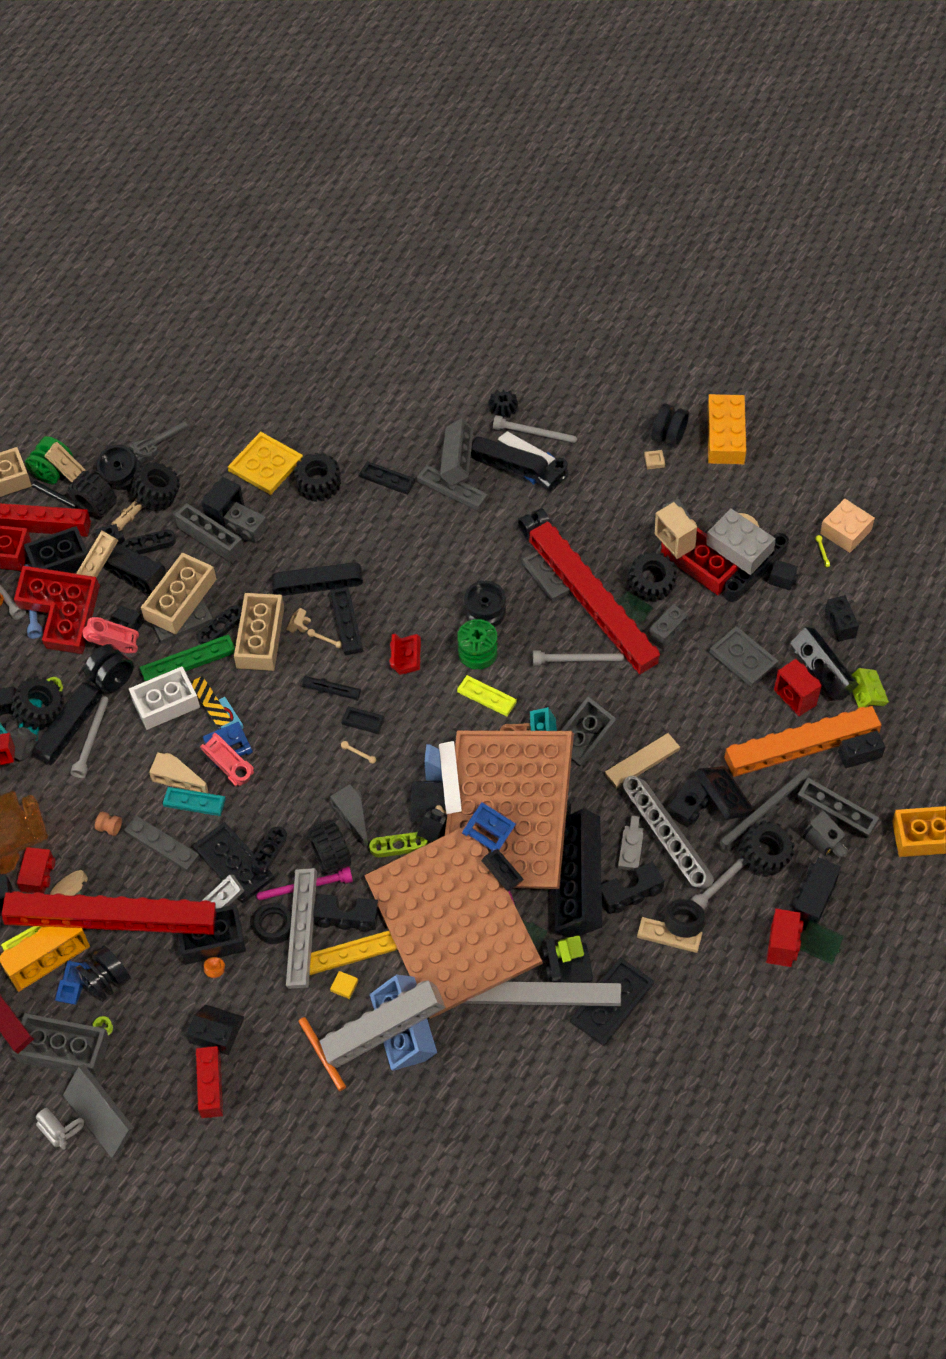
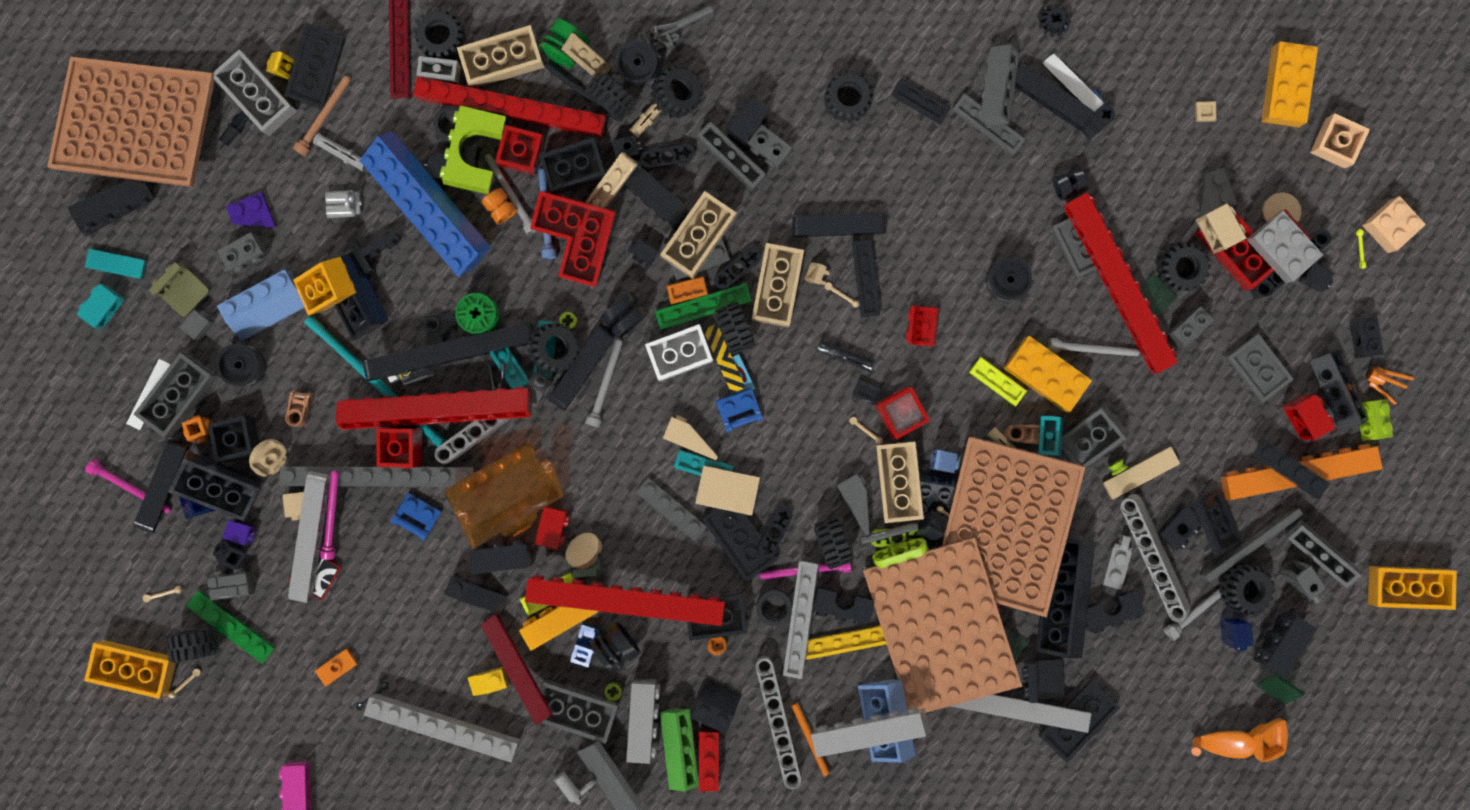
camera: 10 degrees right, 30 degrees up
coral piece [82,617,139,653] -> none
nougat wheel [95,811,122,836] -> none
coral piece [200,733,254,787] -> none
light grey plate [202,875,245,909] -> none
yellow plate [228,432,303,495] -> none
yellow tile [330,971,358,999] -> none
white sticker [439,741,462,814] -> none
green wheel [458,619,497,669] -> none
blue plate [462,802,516,852] -> none
black plate [481,848,524,892] -> none
light grey piece [493,415,577,443] -> none
lime bracket [555,935,584,962] -> none
tan tile [637,917,702,953] -> none
black wheel [651,403,689,448] -> none
black tyre [664,899,705,938] -> none
red brick [766,908,803,967] -> none
black brick [838,730,885,768] -> none
none -> light grey brick [627,677,660,764]
none -> bright green brick [660,708,699,791]
none -> orange plate [667,276,708,305]
none -> tan tile [695,466,760,515]
none -> black tyre [714,302,755,355]
none -> light grey beam [756,656,801,789]
none -> dark grey bar [861,522,919,544]
none -> lime beam [872,538,929,568]
none -> piece [874,386,930,439]
none -> tan slope [876,442,924,523]
none -> light orange brick [1003,336,1092,413]
none -> lime bush [1108,458,1128,475]
none -> orange piece [1191,718,1288,762]
none -> clear blue brick [1220,618,1254,651]
none -> black plate [1252,440,1330,499]
none -> light nougat brick [1310,113,1370,169]
none -> orange plant [1366,366,1414,405]

